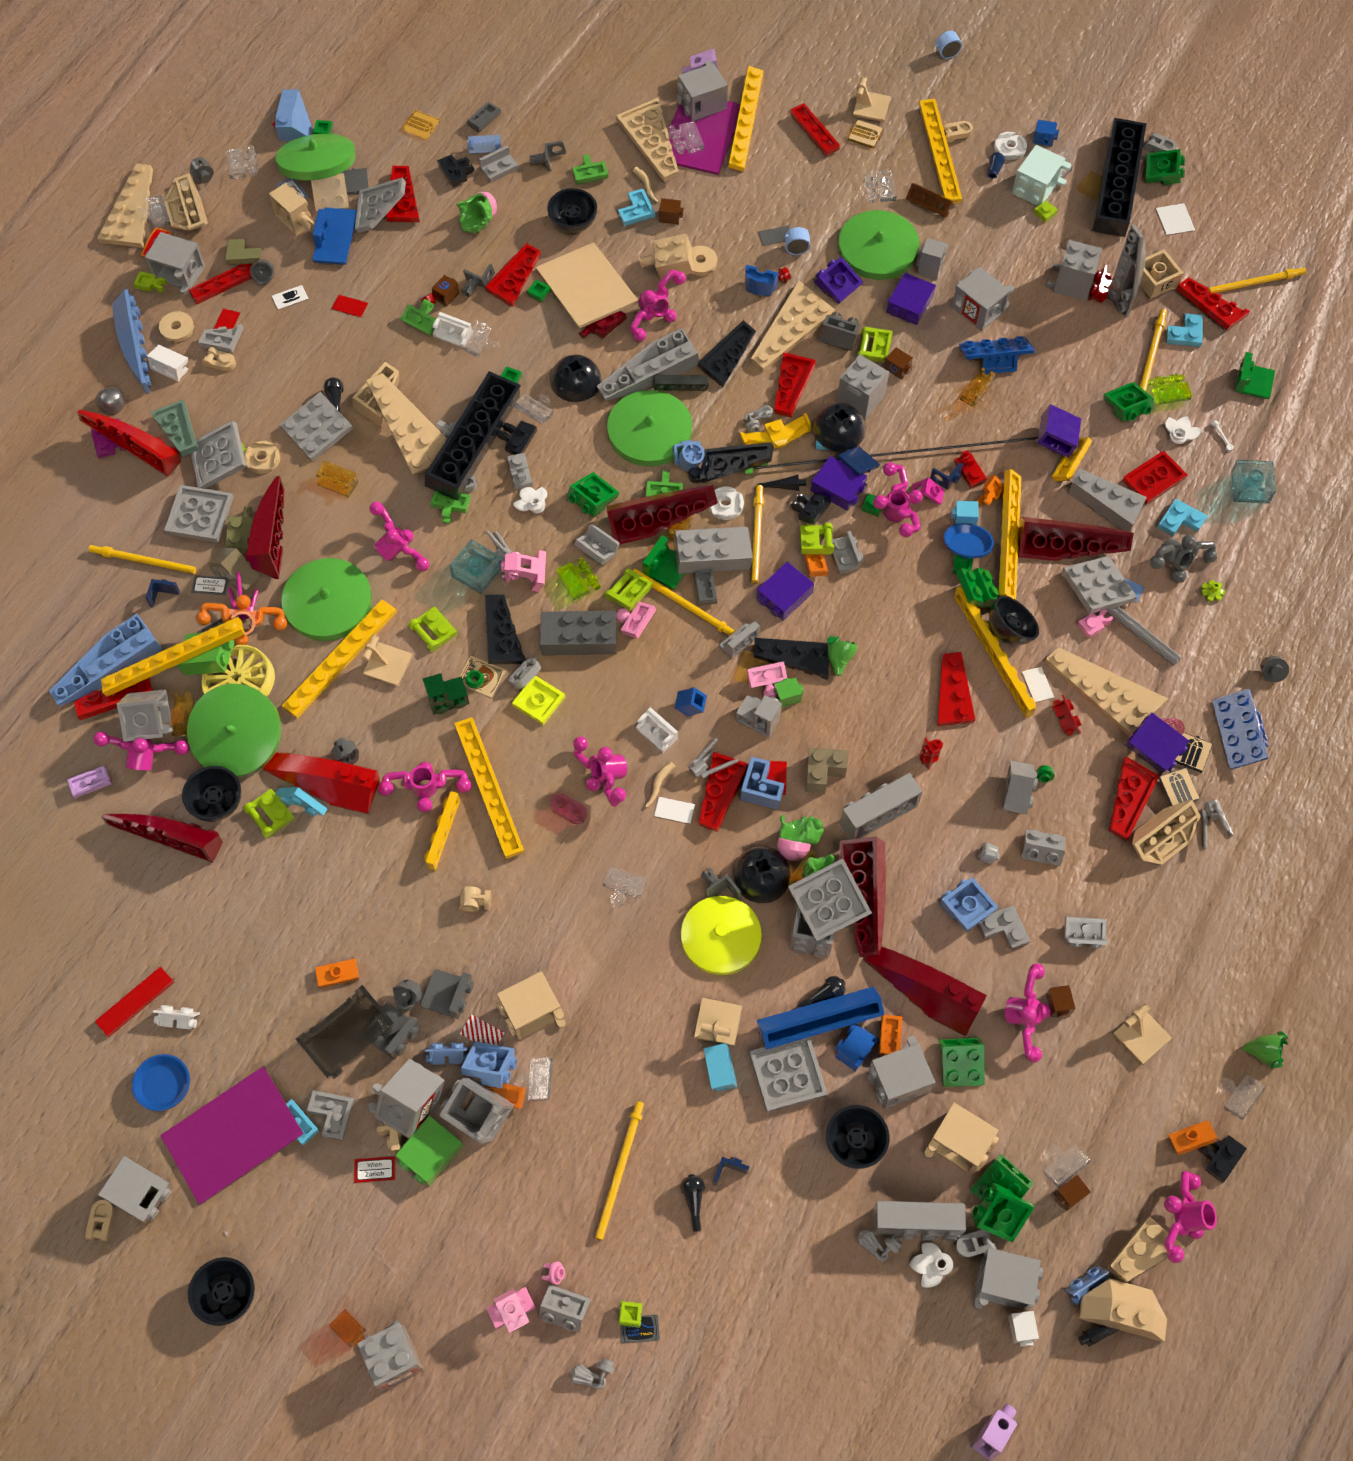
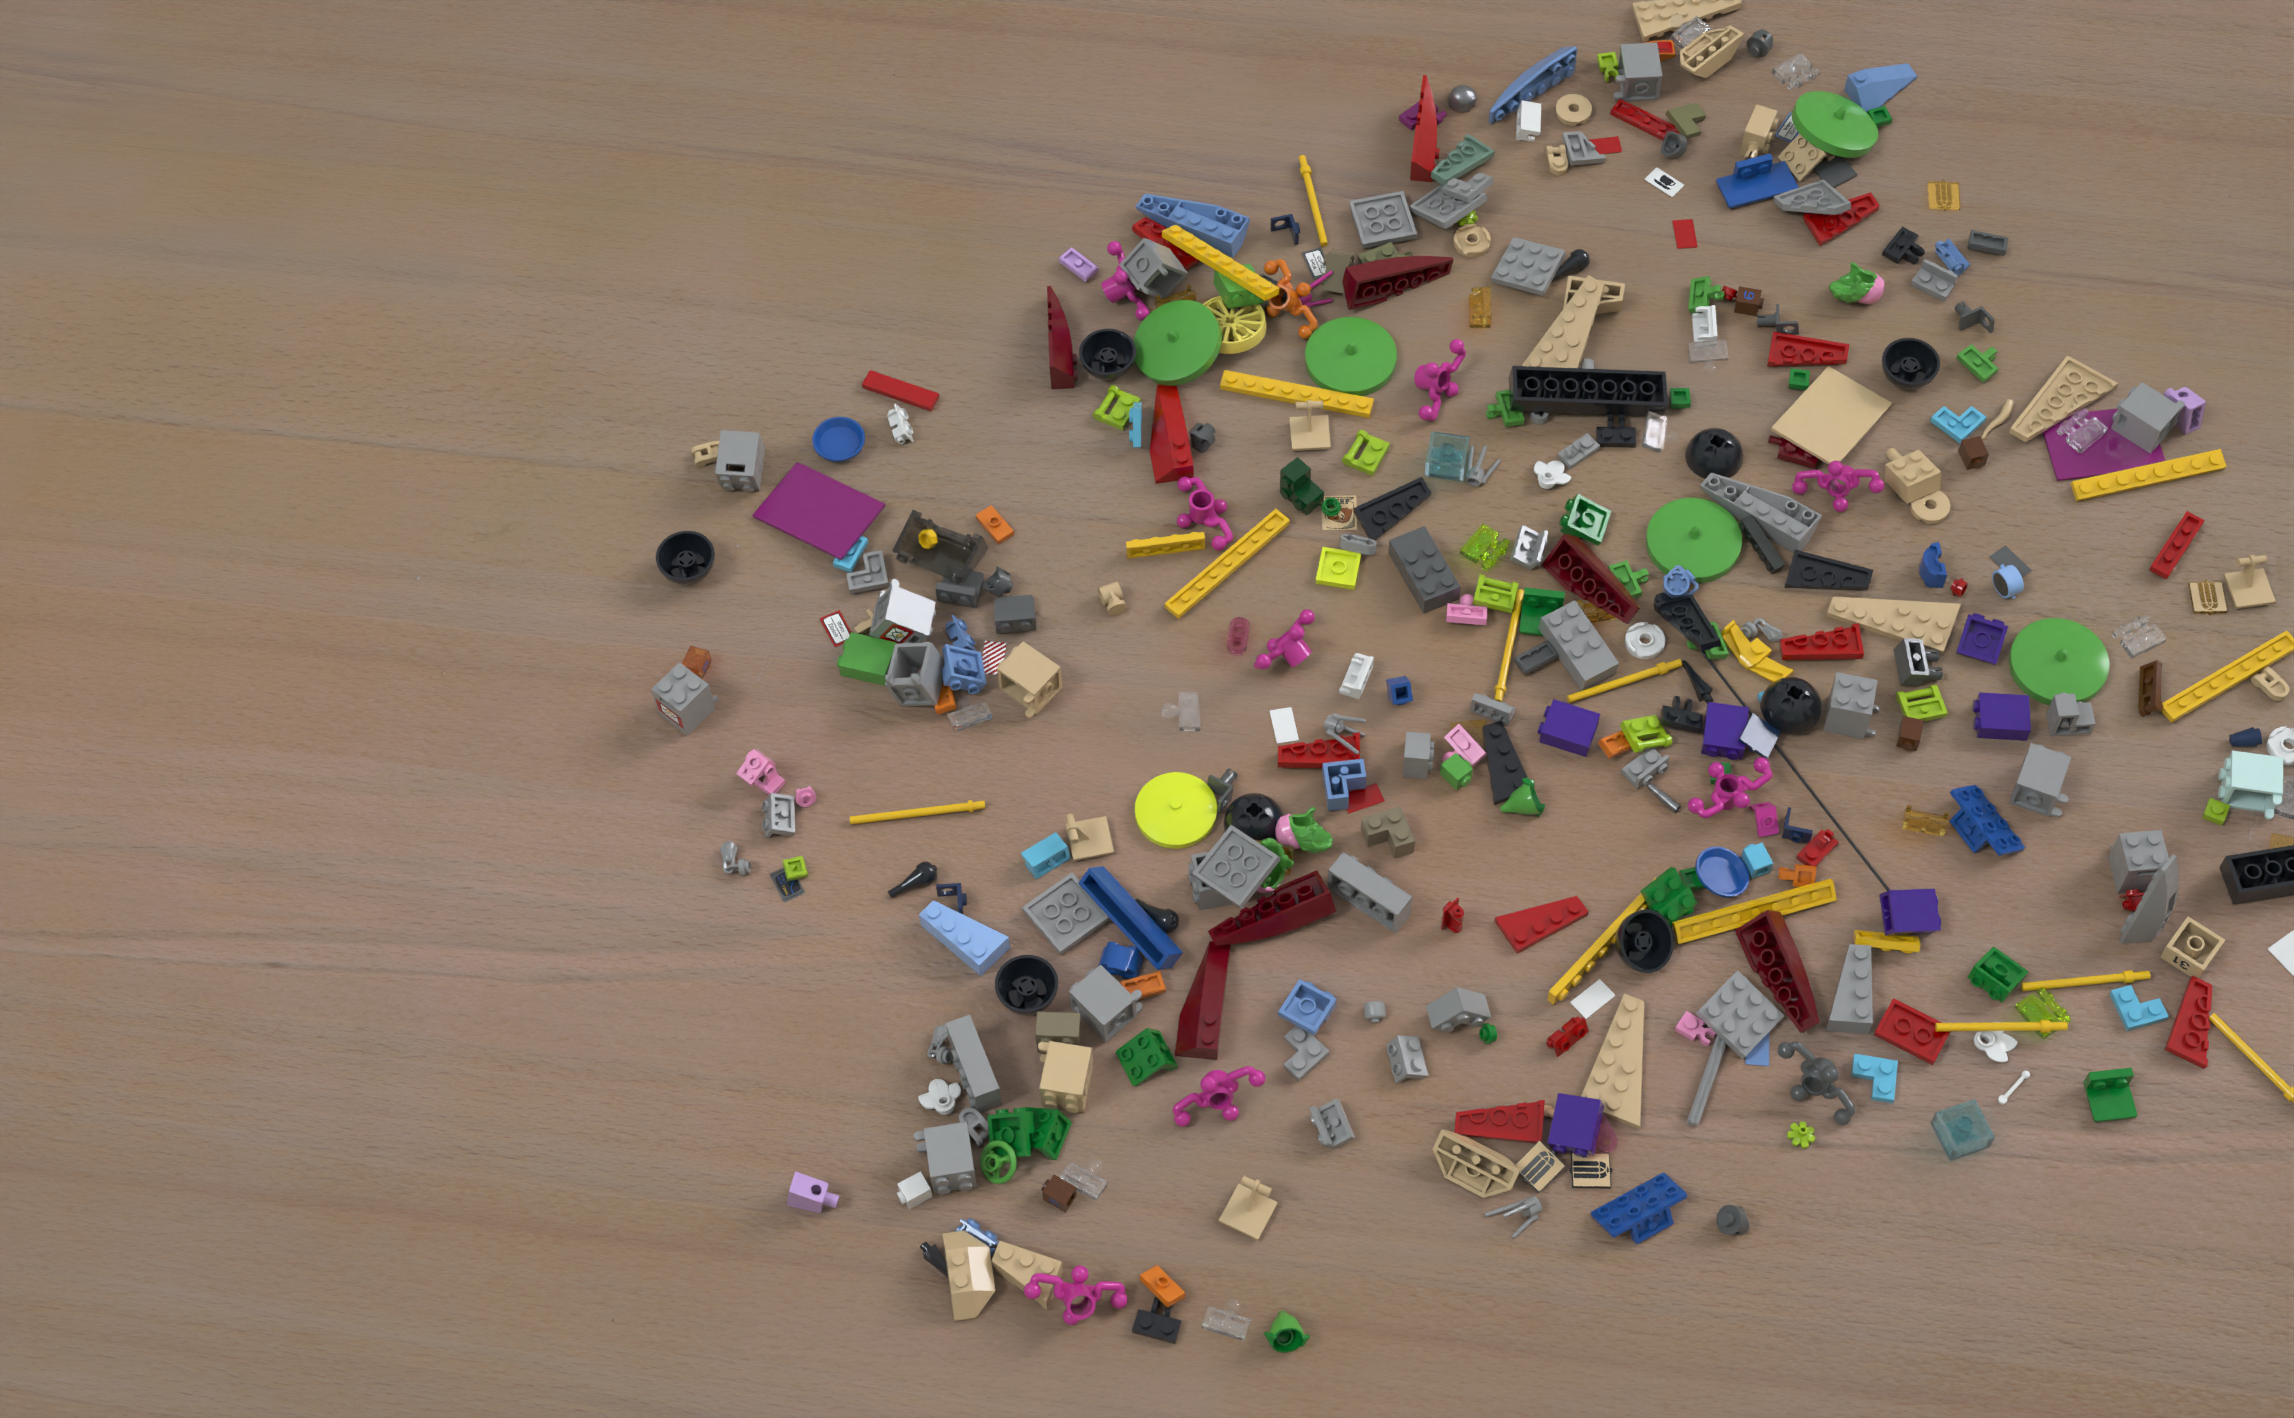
camera: 70 degrees right, 5 degrees down
bright pink tile [501,550,546,592] -> none
tan animal [645,761,676,808] -> none
reddish brown brick [1046,985,1075,1019] -> none
none -> yellow tile [918,529,938,549]
none -> light blue wedge [919,900,1010,976]
none -> bright green piece [980,1140,1017,1184]
none -> dark tan brick [1035,1012,1081,1054]
none -> light grey plate [1441,172,1494,203]
none -> flat silver pin [1648,783,1681,813]
none -> yellow bar [1935,1020,2068,1033]

